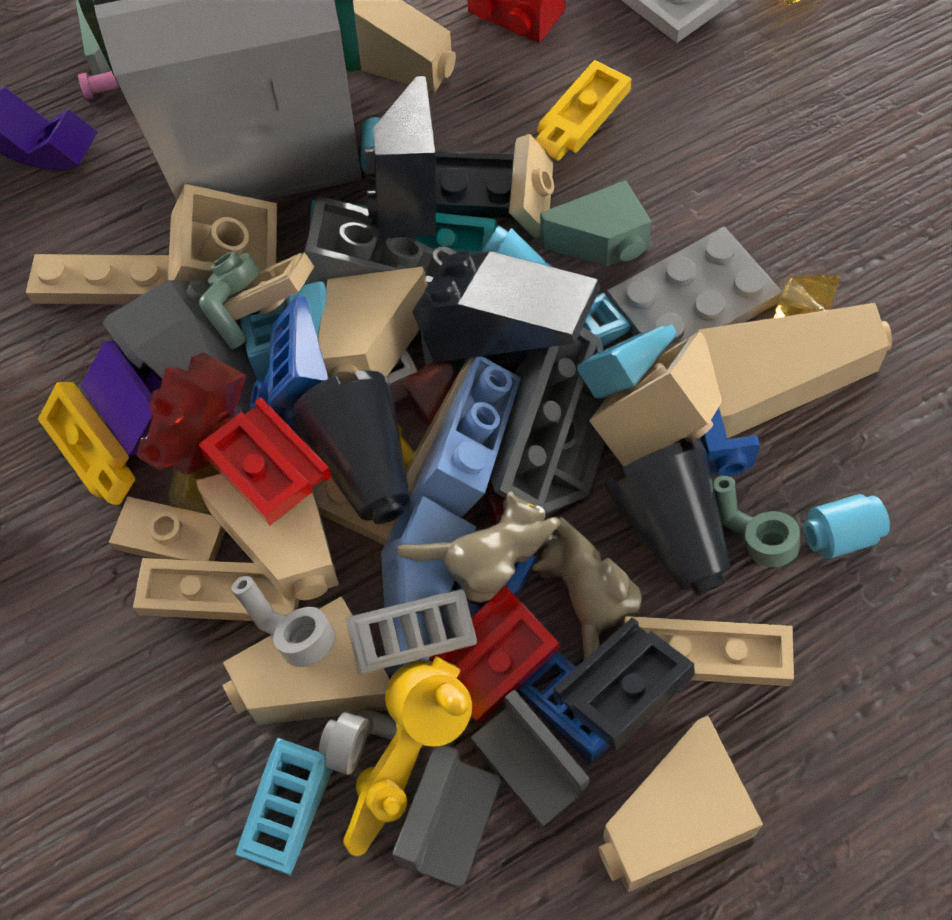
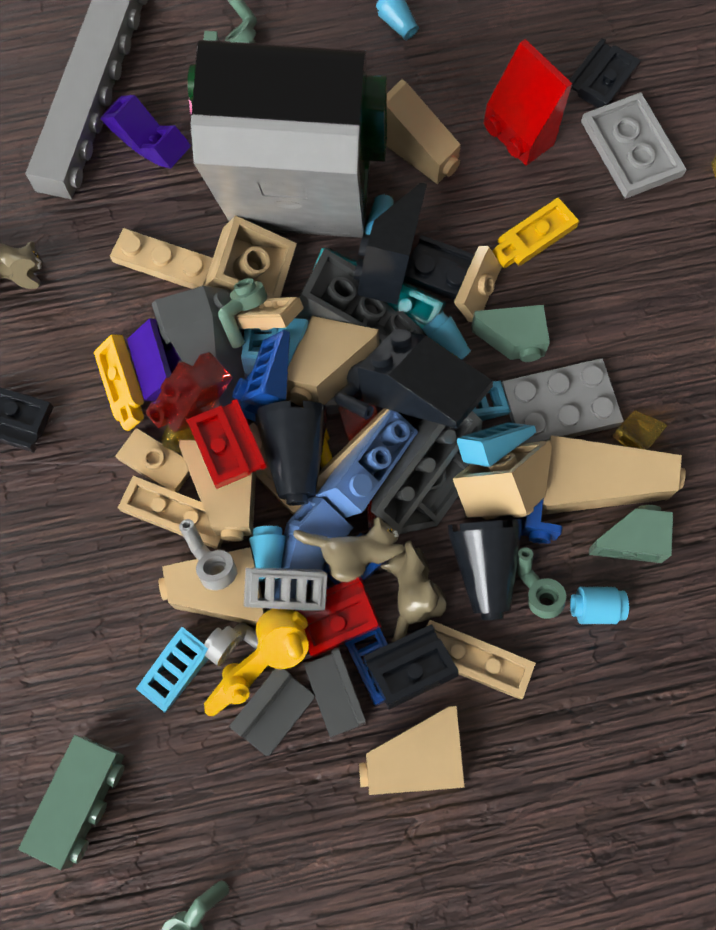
camera: 15 degrees right, 10 degrees up
none -> medium azure cone [249,526,286,582]
none -> black plate [334,360,374,420]
none -> sand green slope [589,505,673,563]

